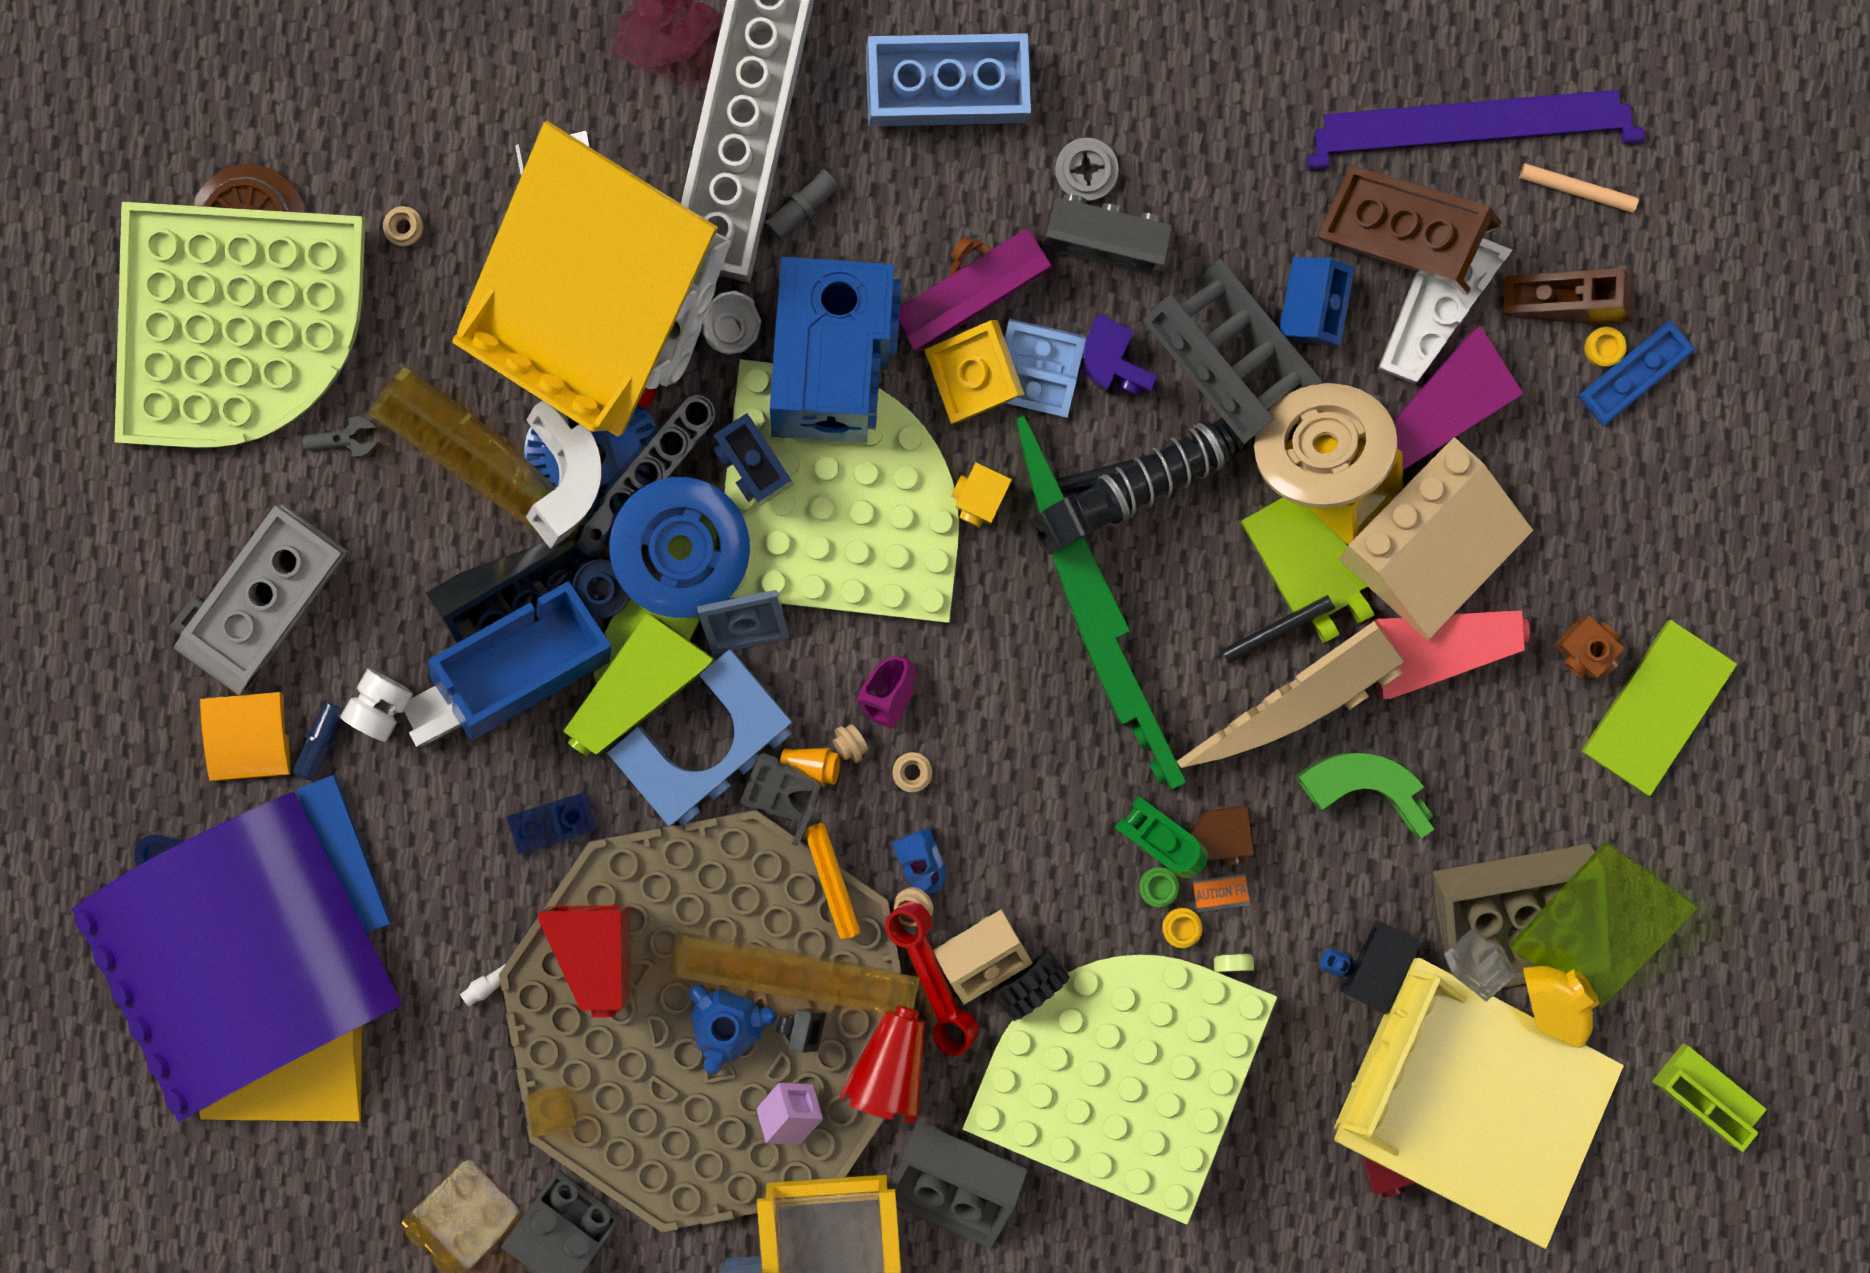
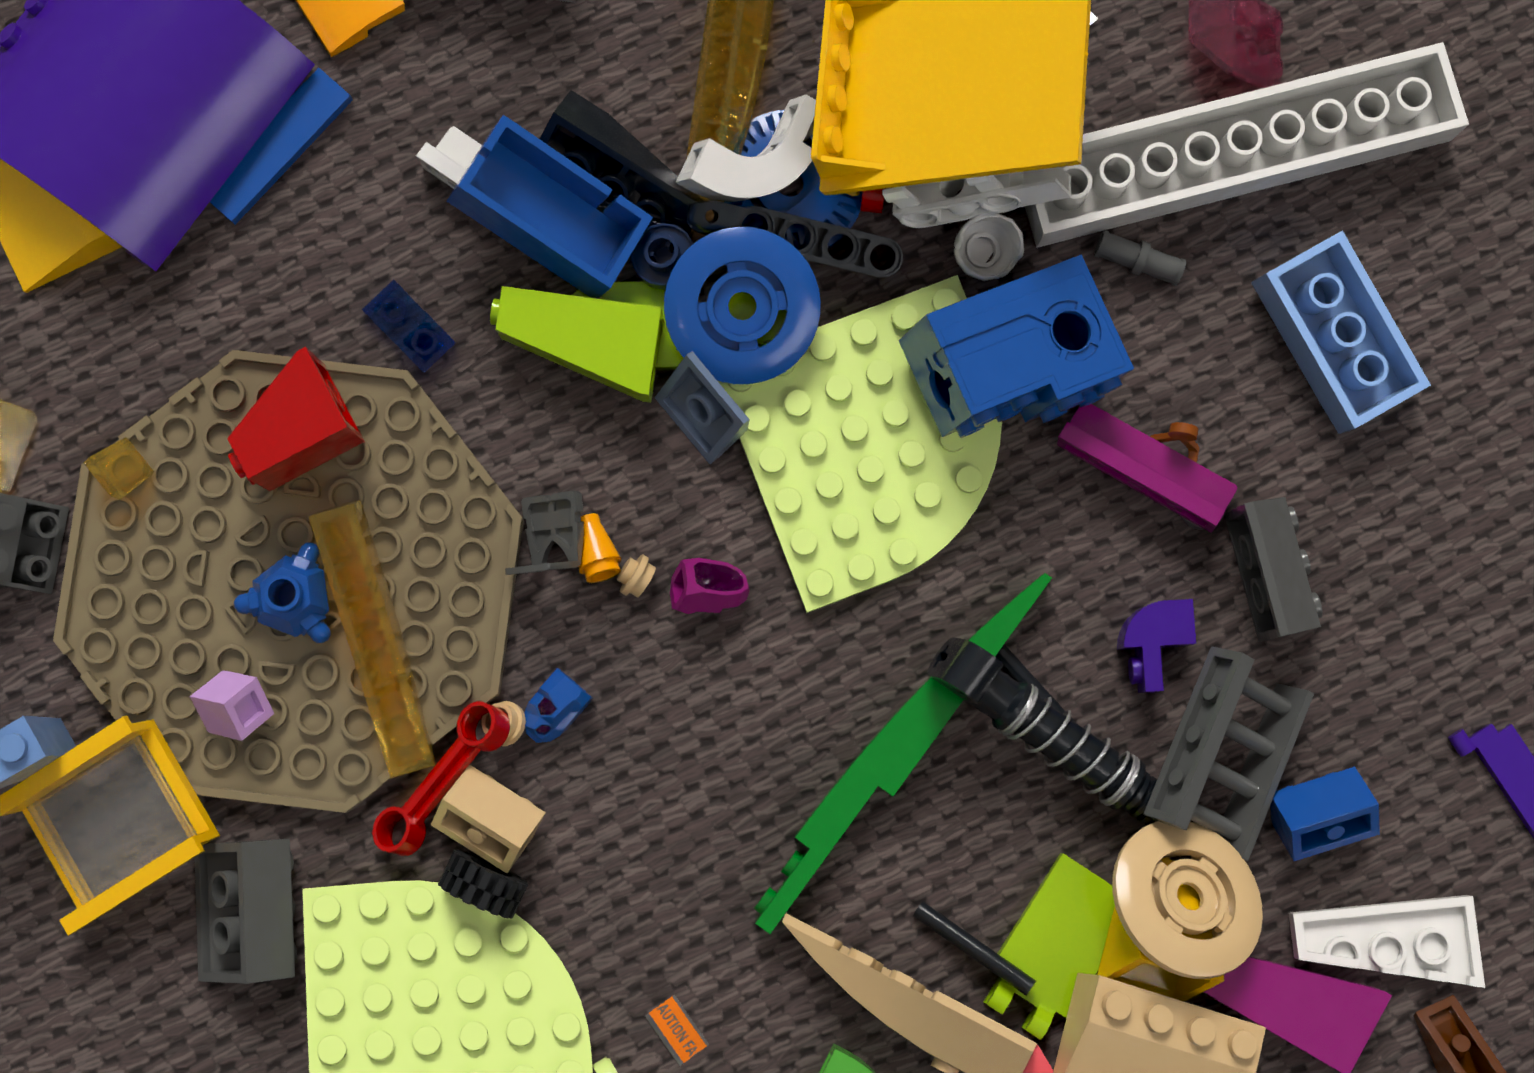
camera: 60 degrees right, 5 degrees down
dark blue axle [293,701,344,781] -> none
white wheel [340,668,414,742] -> none
white piece [460,964,505,1007] -> none
medium blue arch [607,649,794,827] -> none
dark blue brick [714,413,794,506] -> none
black tile [776,1008,827,1053] -> none
light orange axle [805,823,860,940] -> none
red cone [839,1005,925,1123] -> none
tan plate [892,752,932,792] -> none
yellow plate [924,320,1025,424] -> none
yellow brick [951,462,1012,528] -> none
light blue slope [1005,318,1086,418] -> none
light grey gear [1055,138,1119,202] -> none
green plate [1115,796,1208,878] -> none
bright green plate [1139,867,1179,907] -> none
yellow plate [1162,908,1202,948] -> none
reddish brown slope [1188,805,1254,868] -> none
reddish brown plate [1317,165,1502,295] -> none

